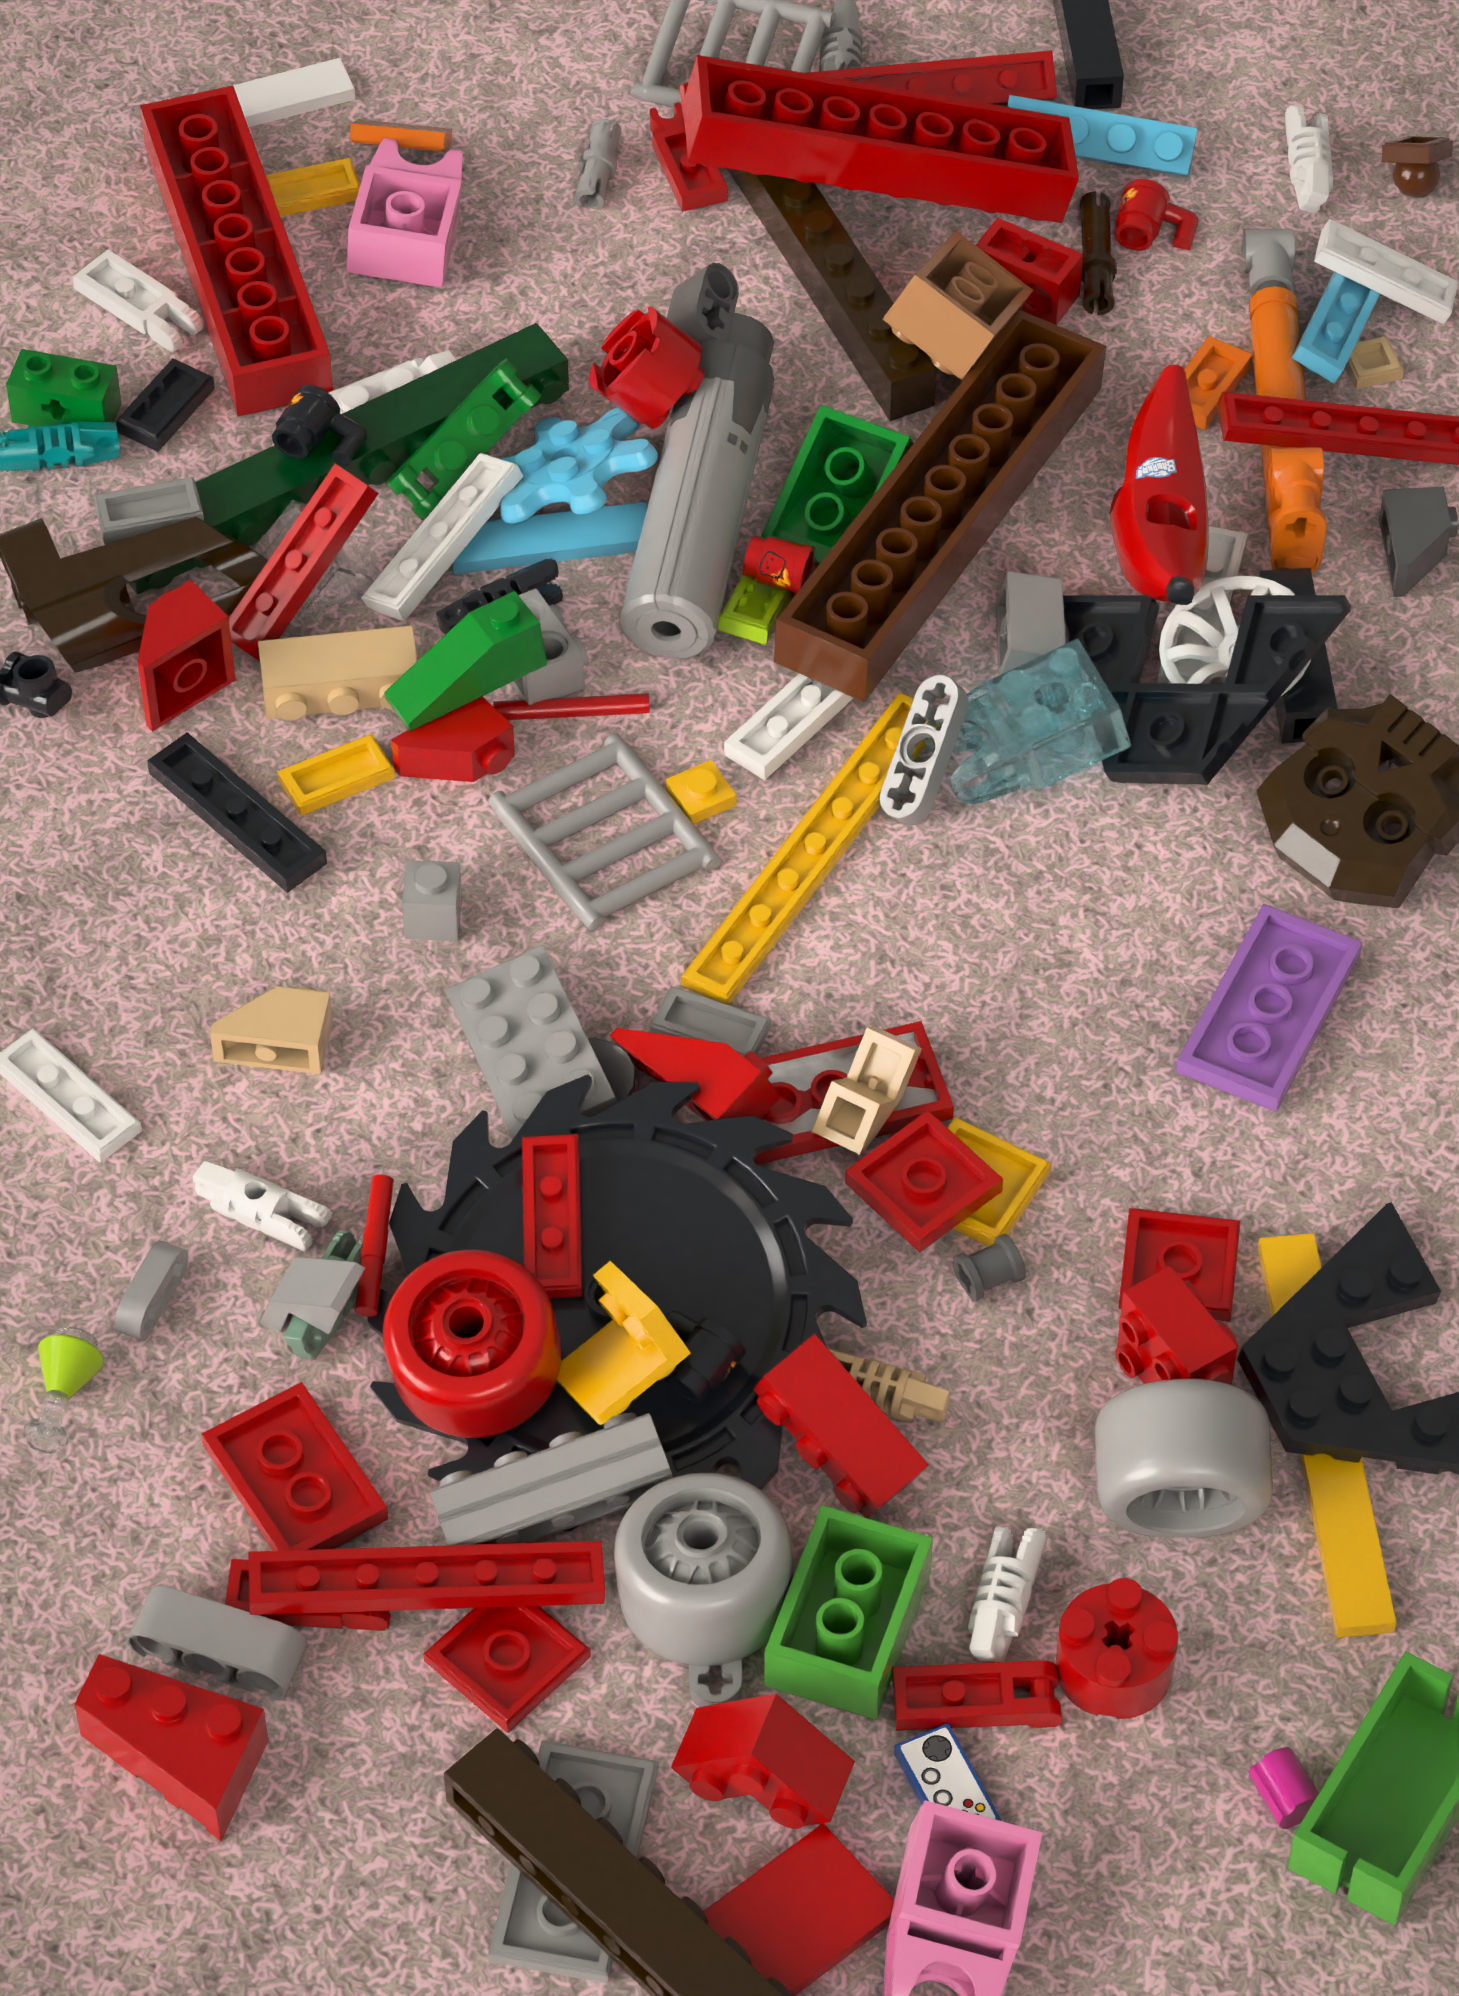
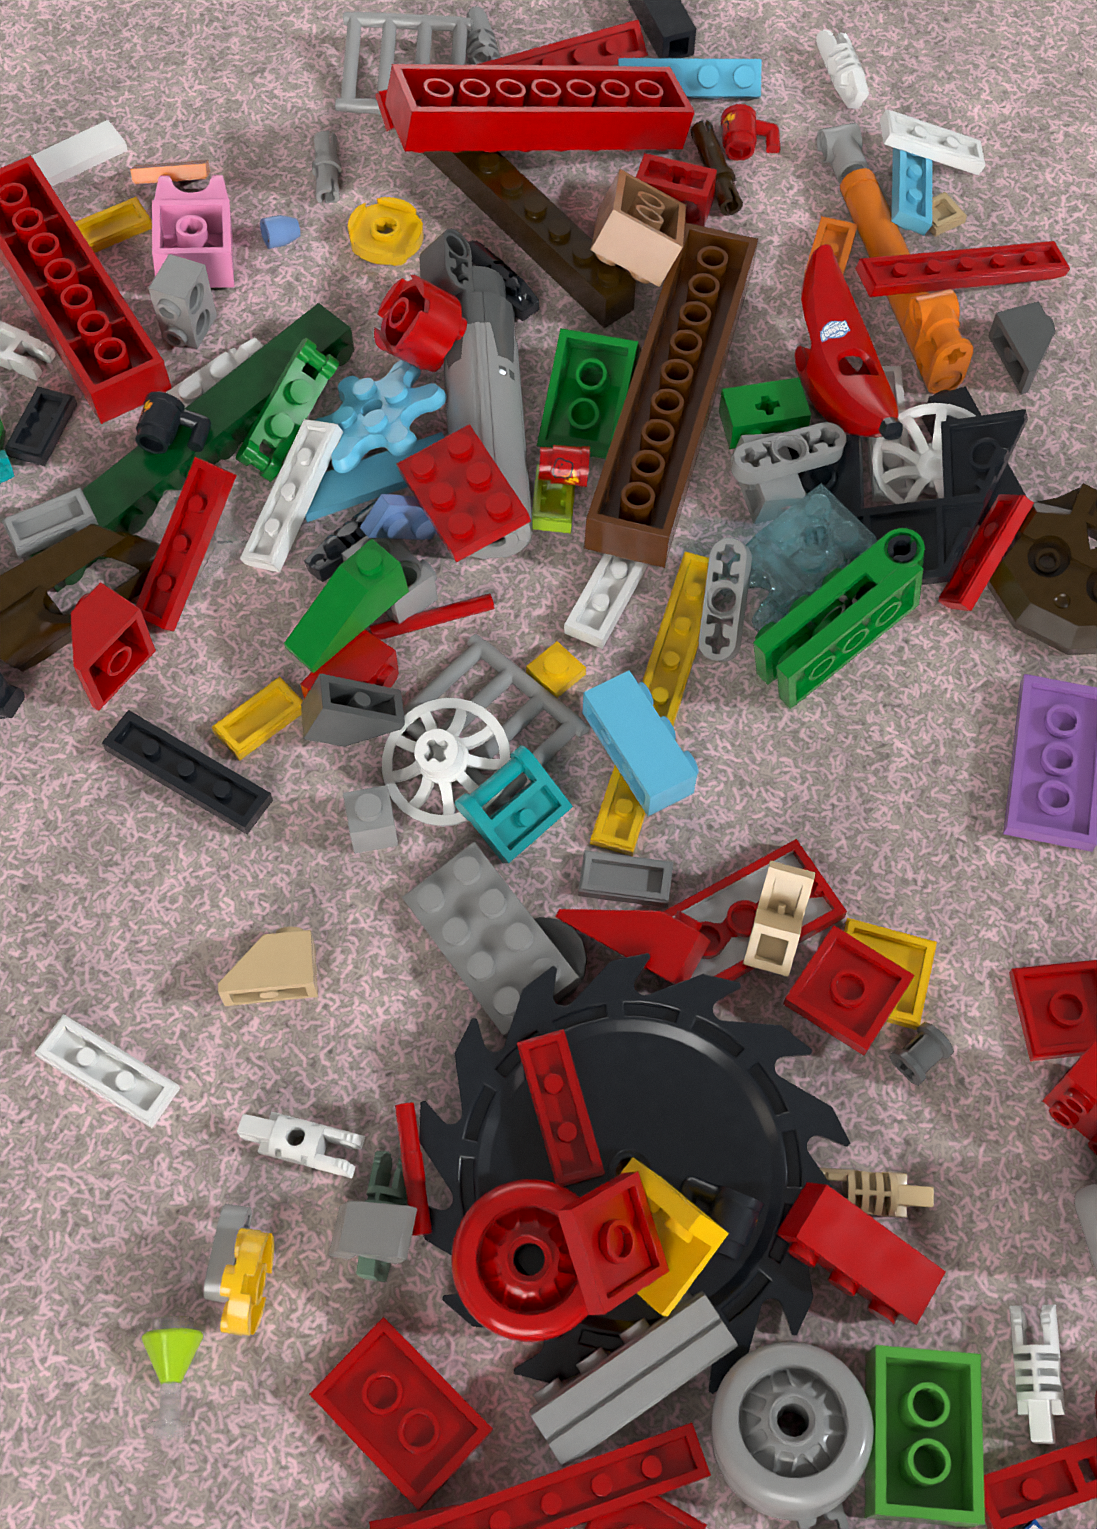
camera: 15 degrees left, 10 degrees up
tan brick [258,625,417,721] -> none
red plate [650,102,728,212] -> none
reddish brown tile [1382,136,1453,198] -> none
none -> light grey brick [148,254,217,349]
none -> yellow plate [220,1227,274,1336]
none -> medium blue hose [260,215,300,249]
none -> dark grey slope [301,674,405,747]
none -> yellow plate [347,197,424,266]
none -> medium blue hinge [360,494,438,540]
none -> white wheel [382,698,511,827]
none -> red plate [396,424,531,563]
none -> teal plate [454,745,573,864]
none -> black hinge [468,240,540,321]
none -> red plate [557,1171,669,1315]
none -> medium azure brick [582,670,699,816]
none -> green brick [719,377,811,450]
none -> light grey beam [731,422,846,485]
none -> green hinge [753,528,925,709]
none -> red tile [938,494,1034,611]

